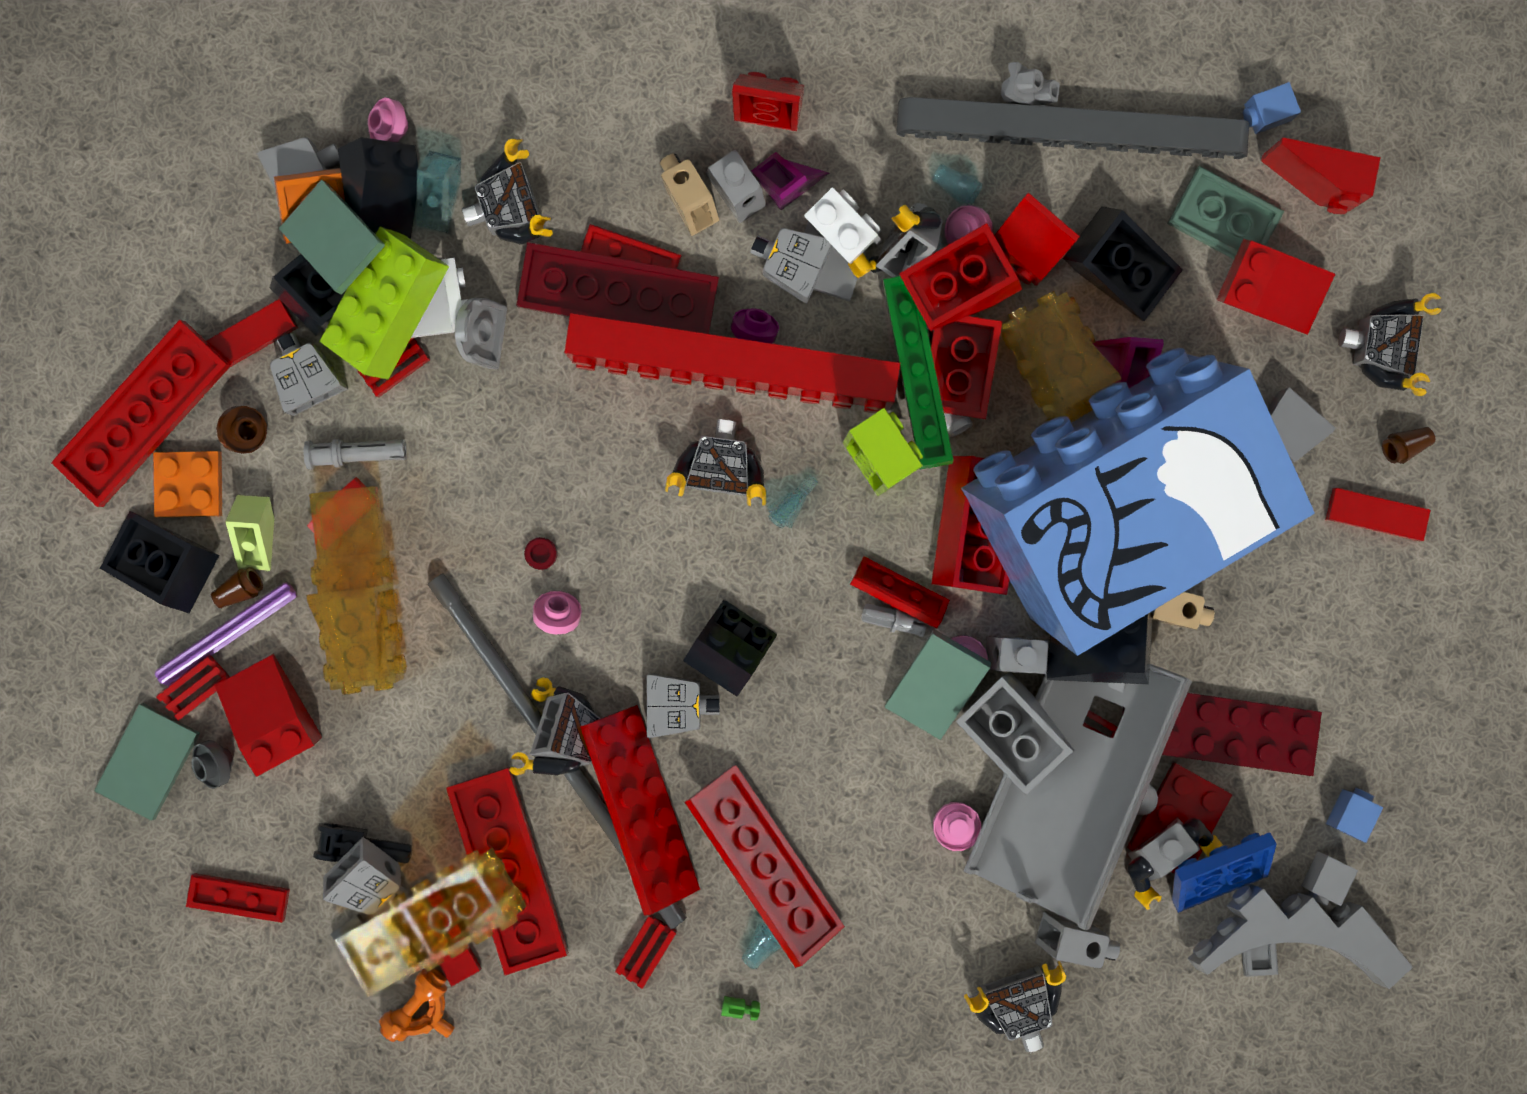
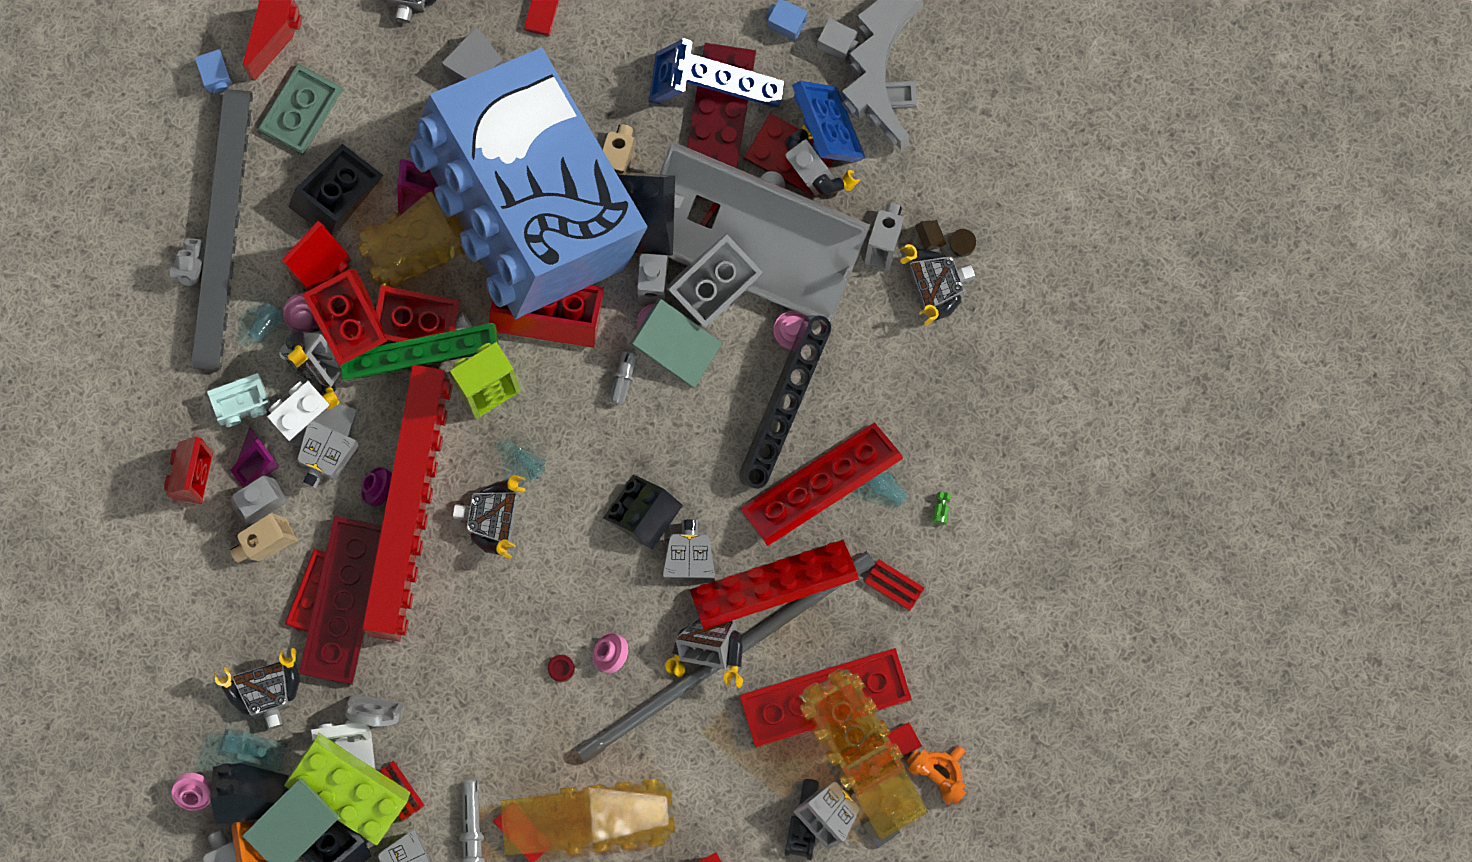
camera: 90 degrees left, 10 degrees down
red tile [850,556,950,629] -> none
red slope [1217,239,1336,335] -> none
none -> light aqua hinge [207,373,271,427]
none -> bracket [648,39,784,107]
none -> black beam [739,315,831,489]
none -> dark brown tile [915,220,947,249]
none -> dark brown tile [949,229,976,257]

